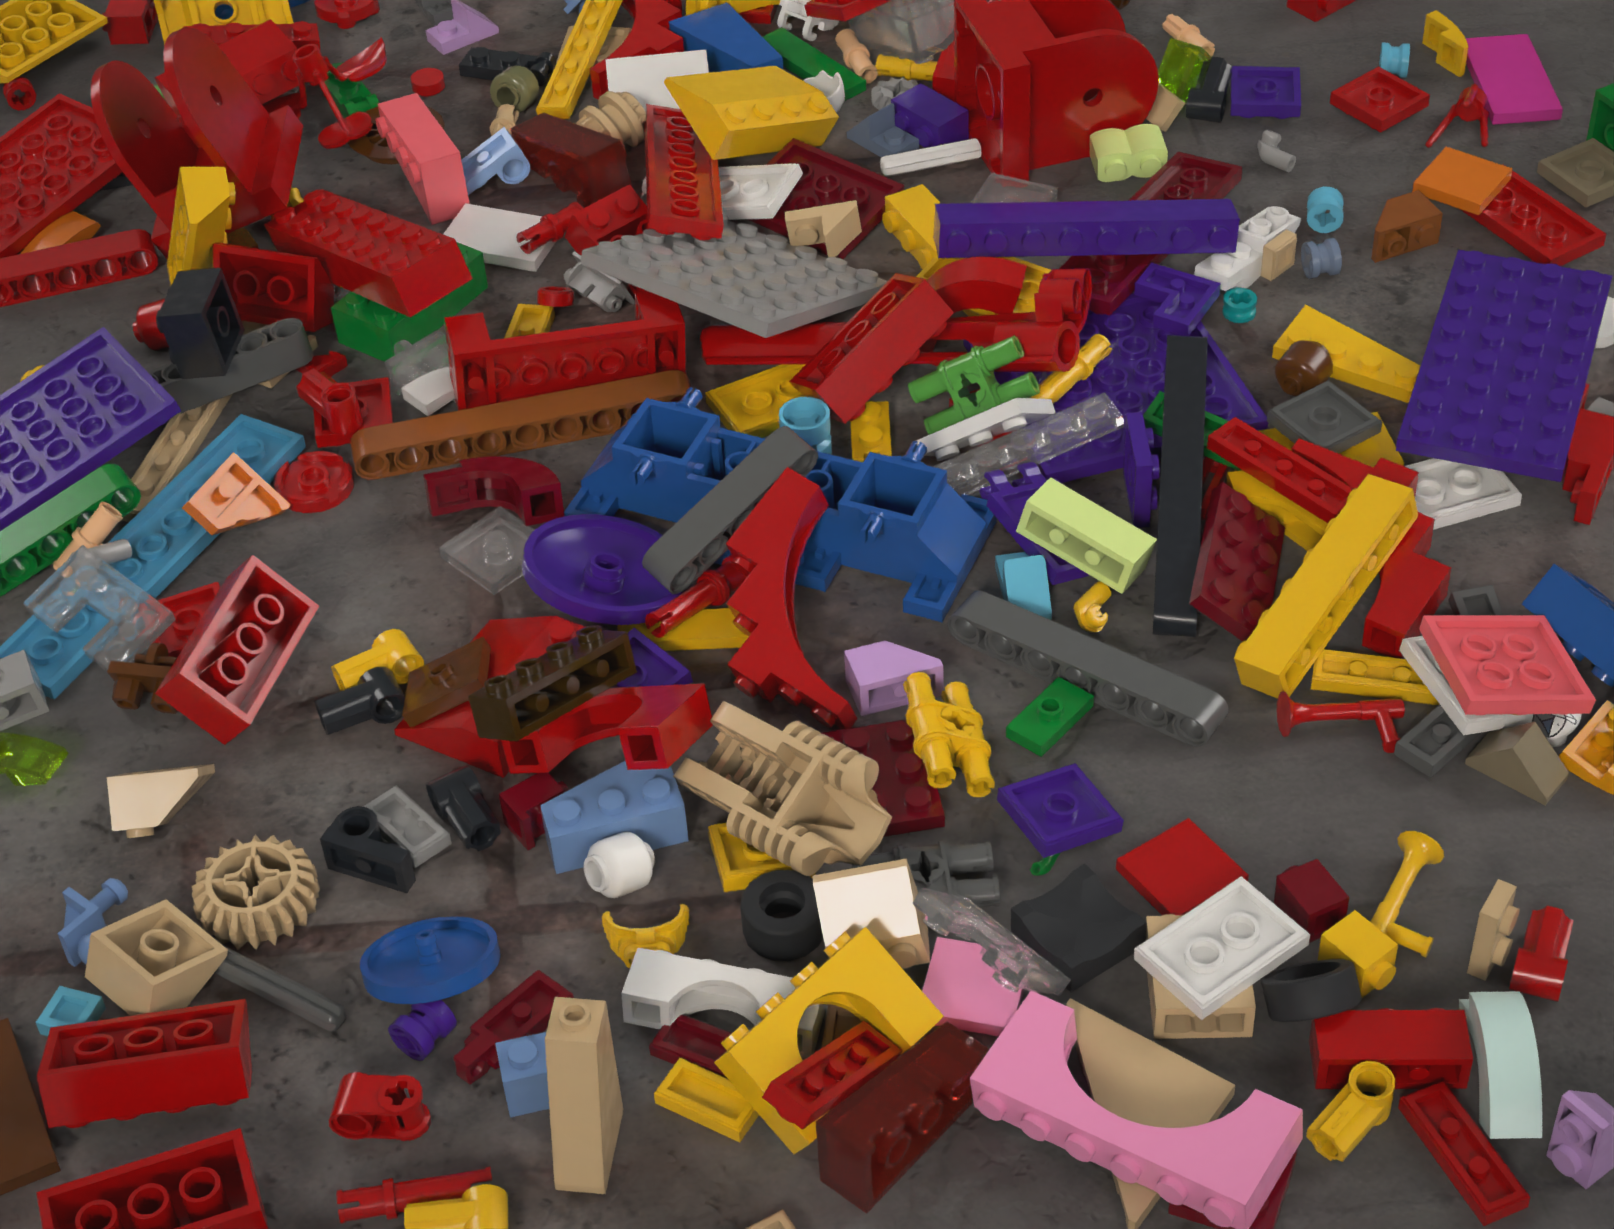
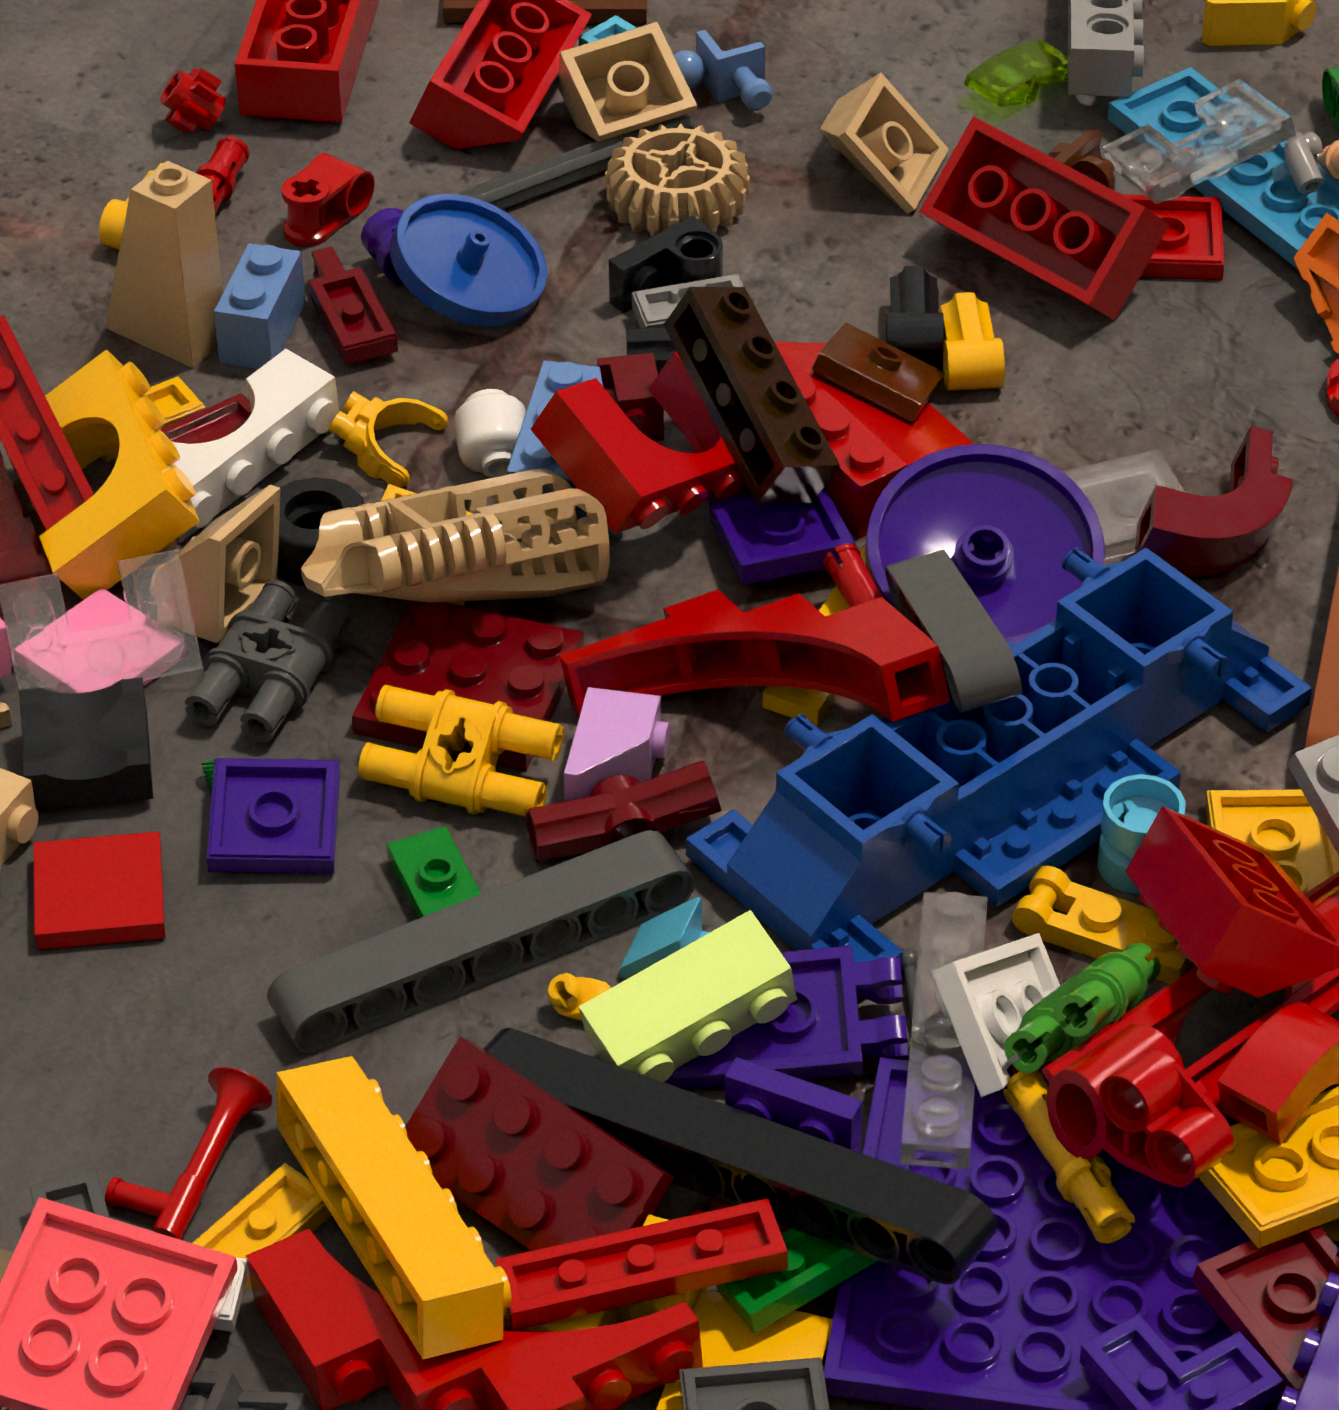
camera: 115 degrees right, 0 degrees up
none -> dark red piece [525,761,722,862]

